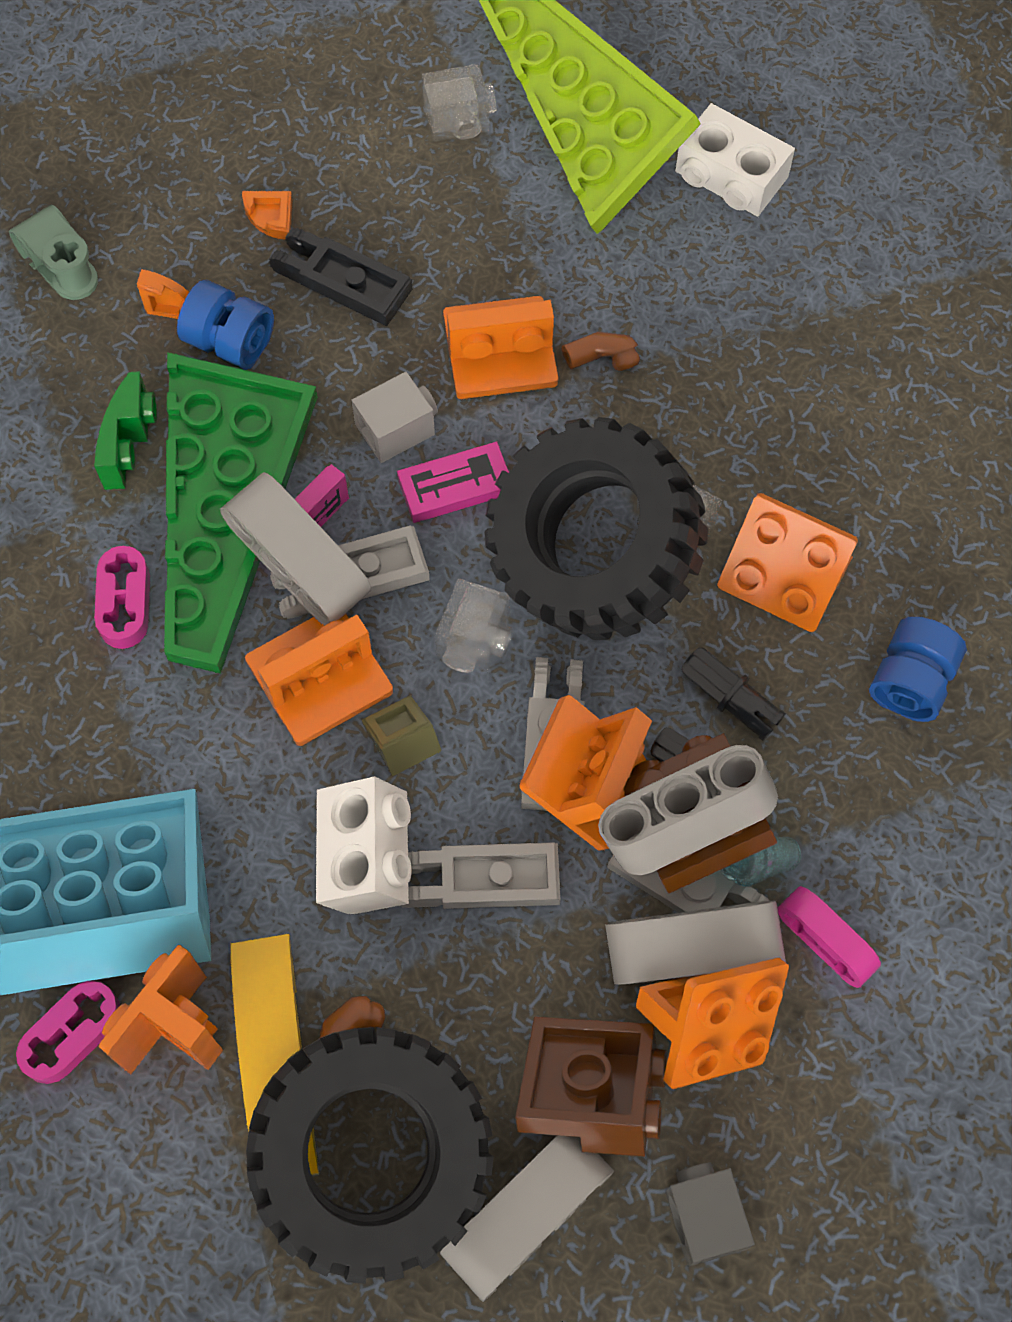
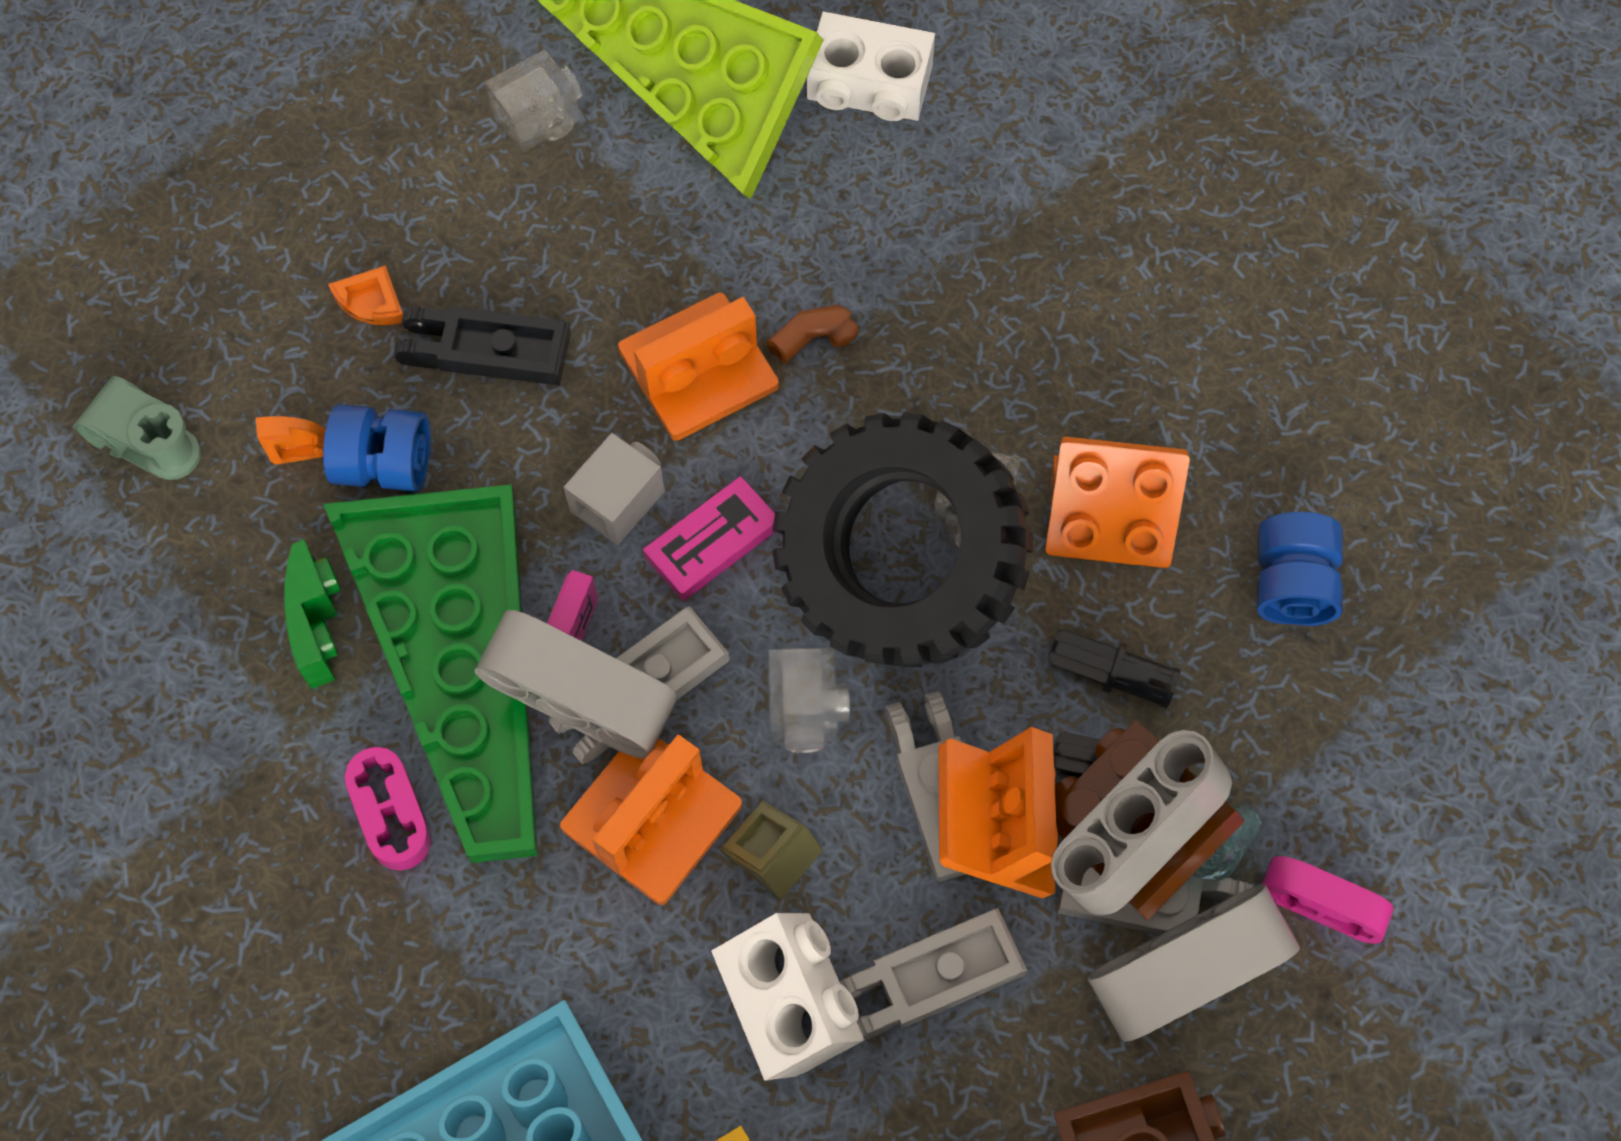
camera: 20 degrees left, 0 degrees up
orange bracket [636,958,789,1089] -> none

